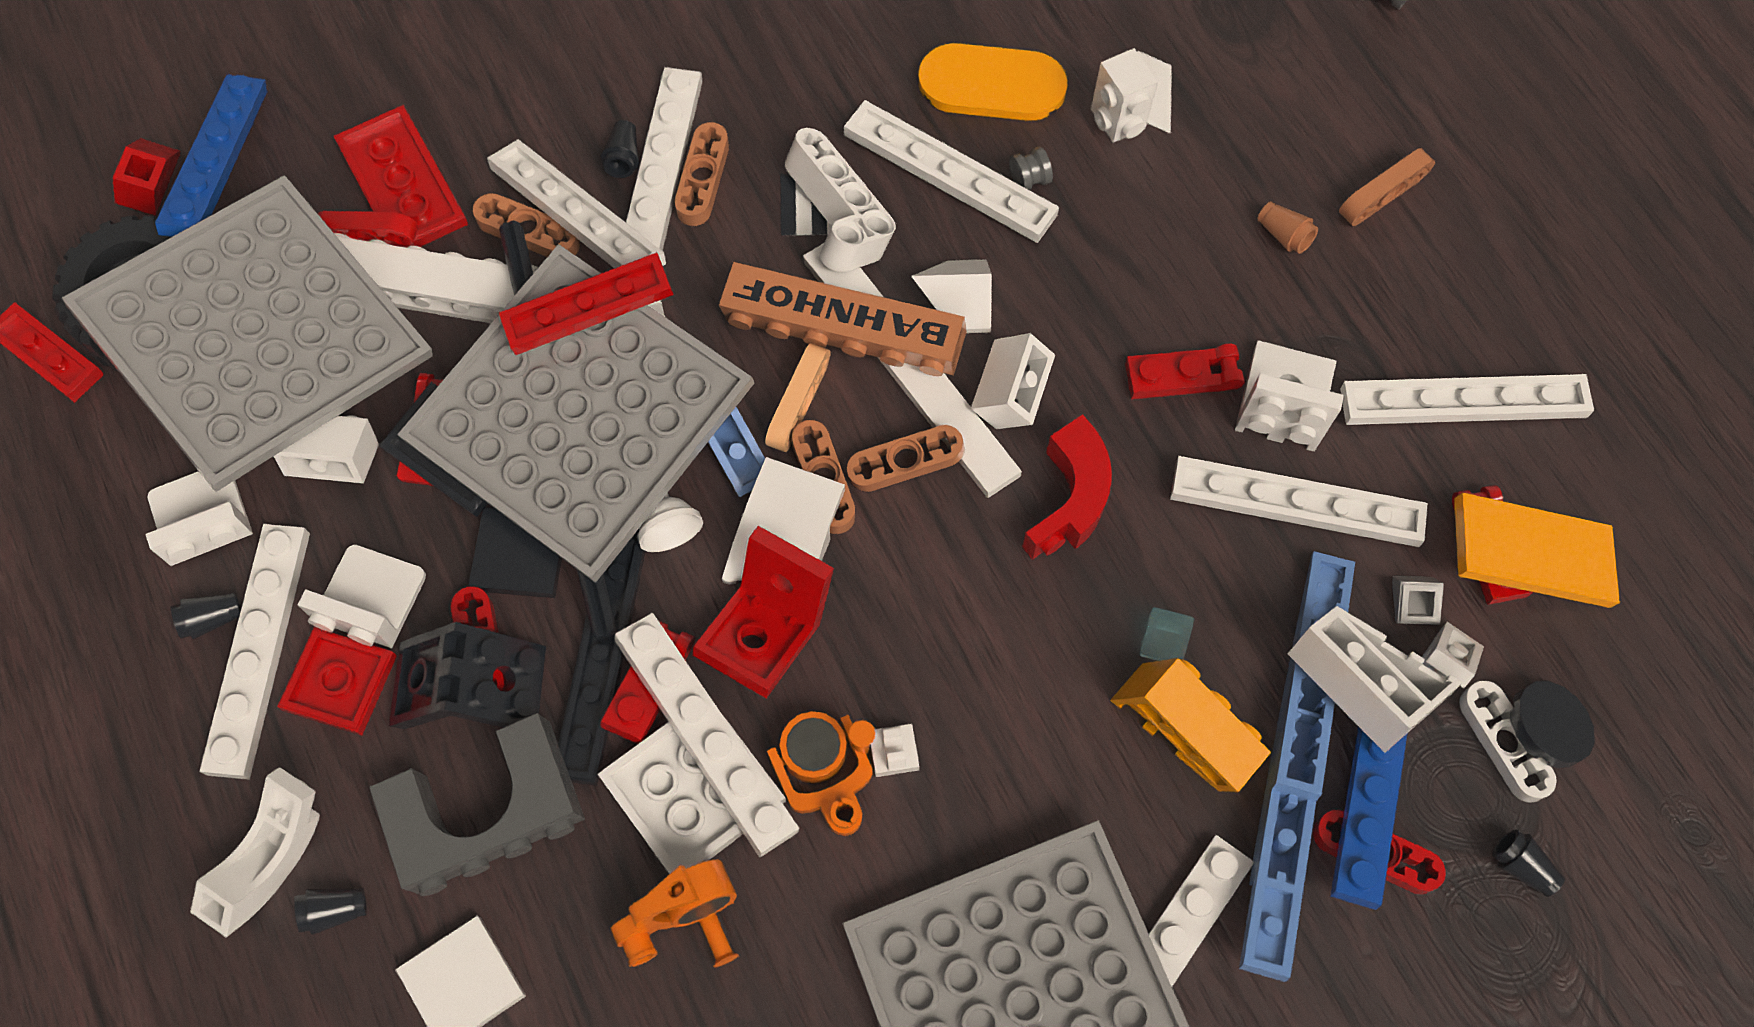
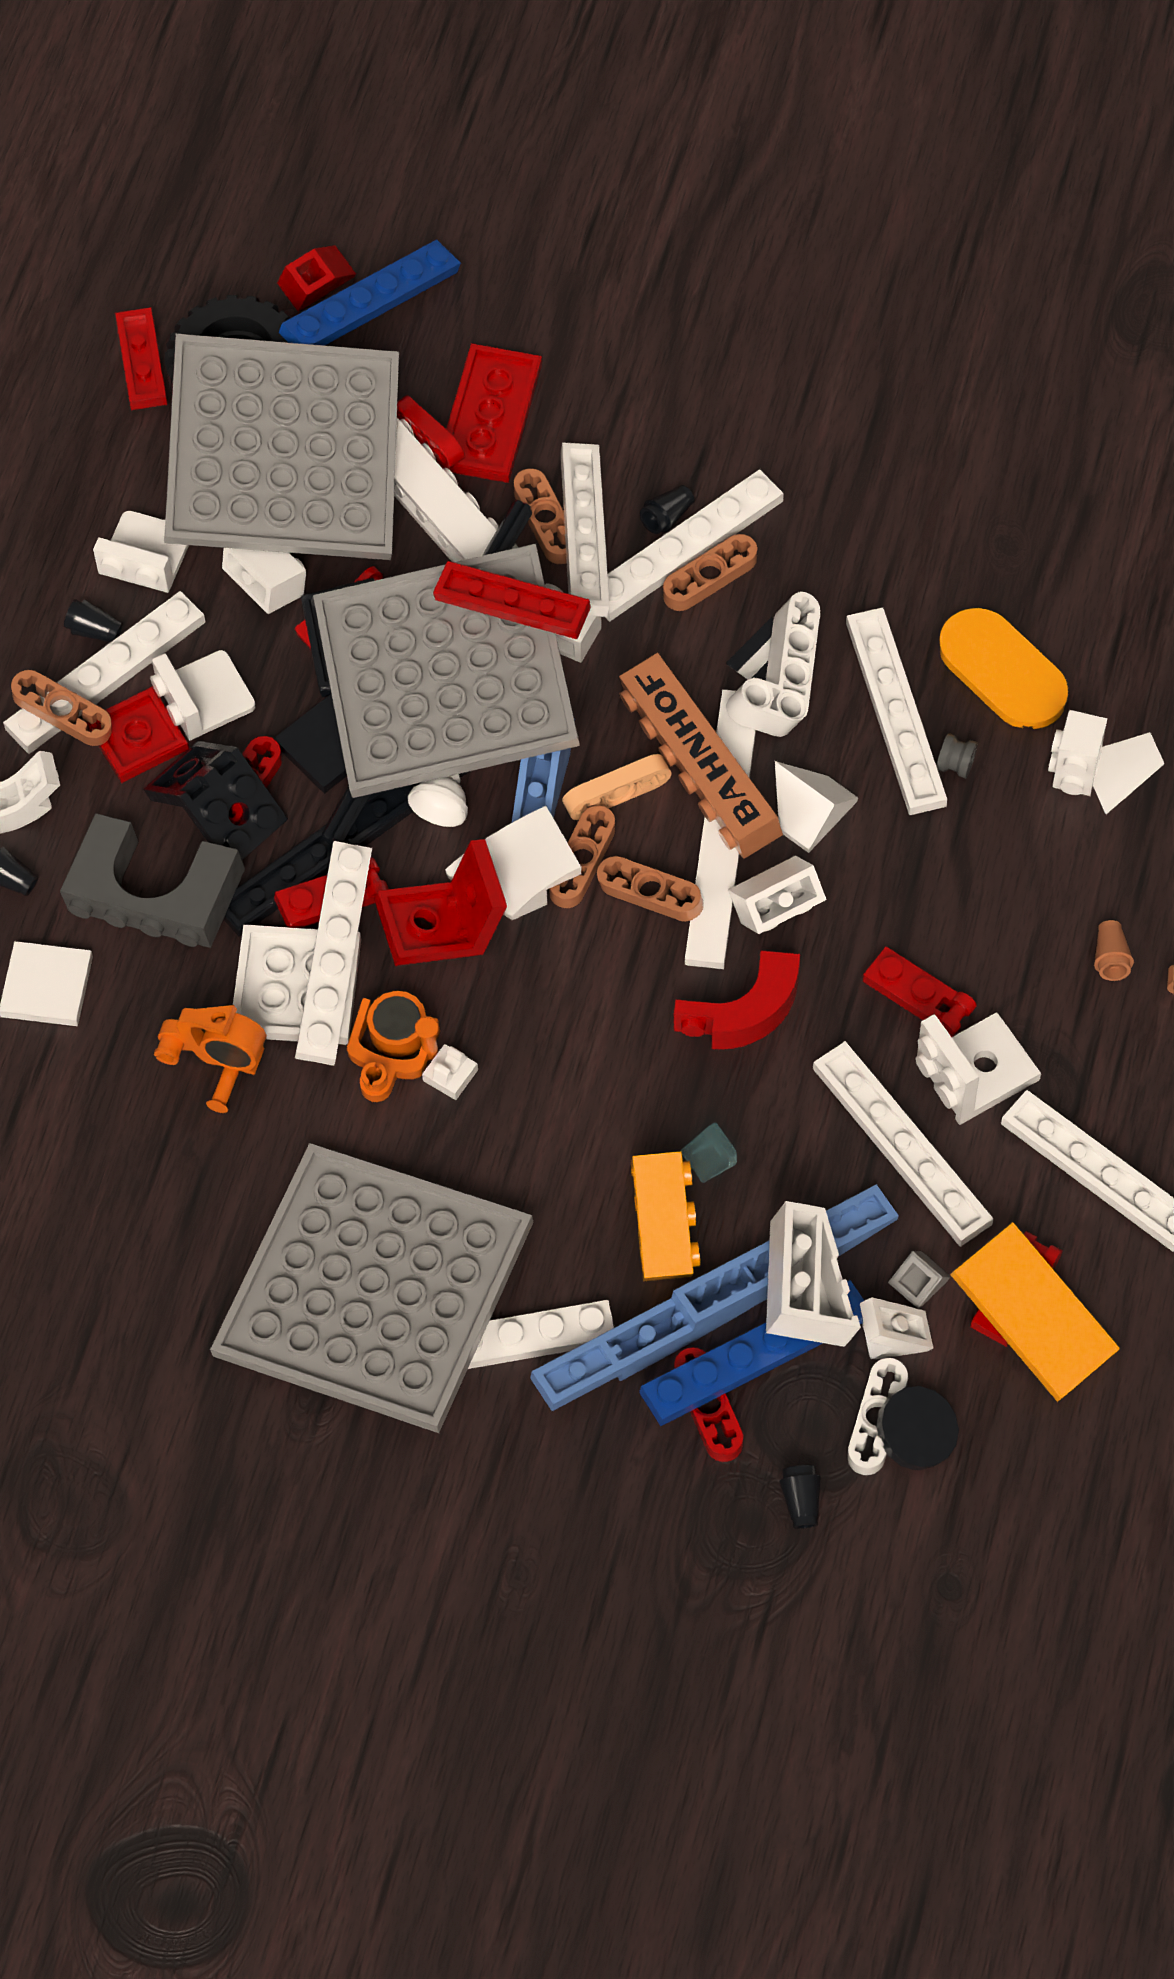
camera: 45 degrees right, 5 degrees down
none -> nougat beam [11,670,112,746]

